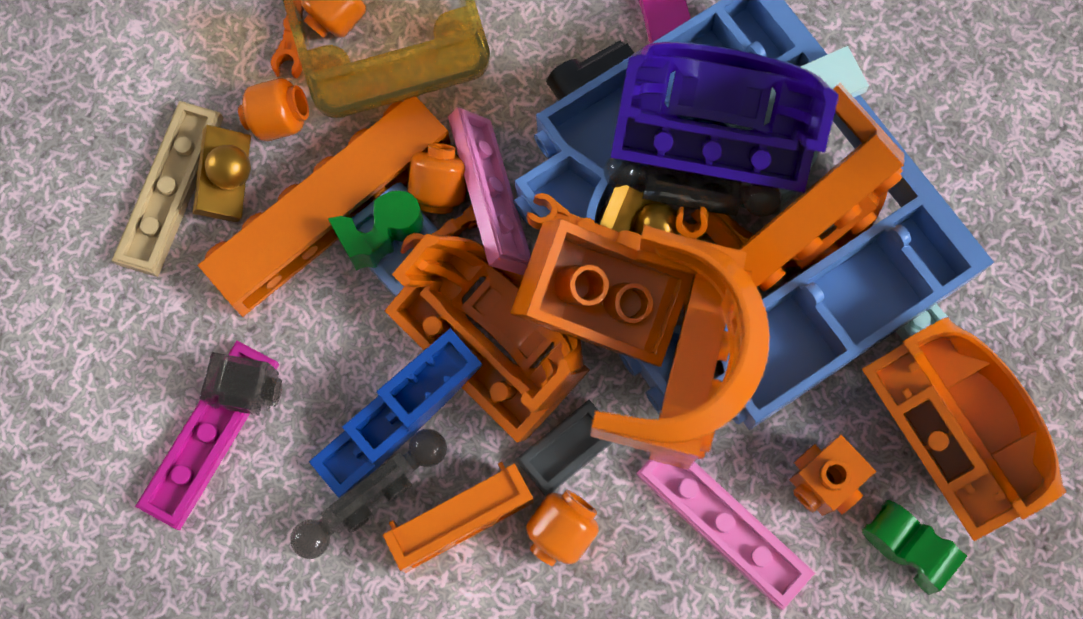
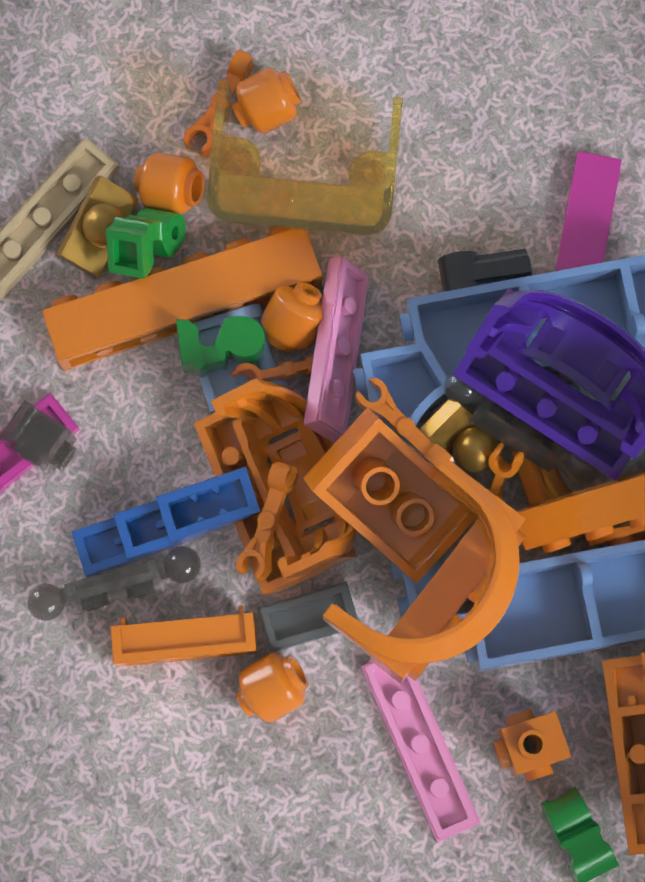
camera: 20 degrees right, 5 degrees up
none -> green leg [106,207,186,279]
none -> orange piece [236,462,299,580]

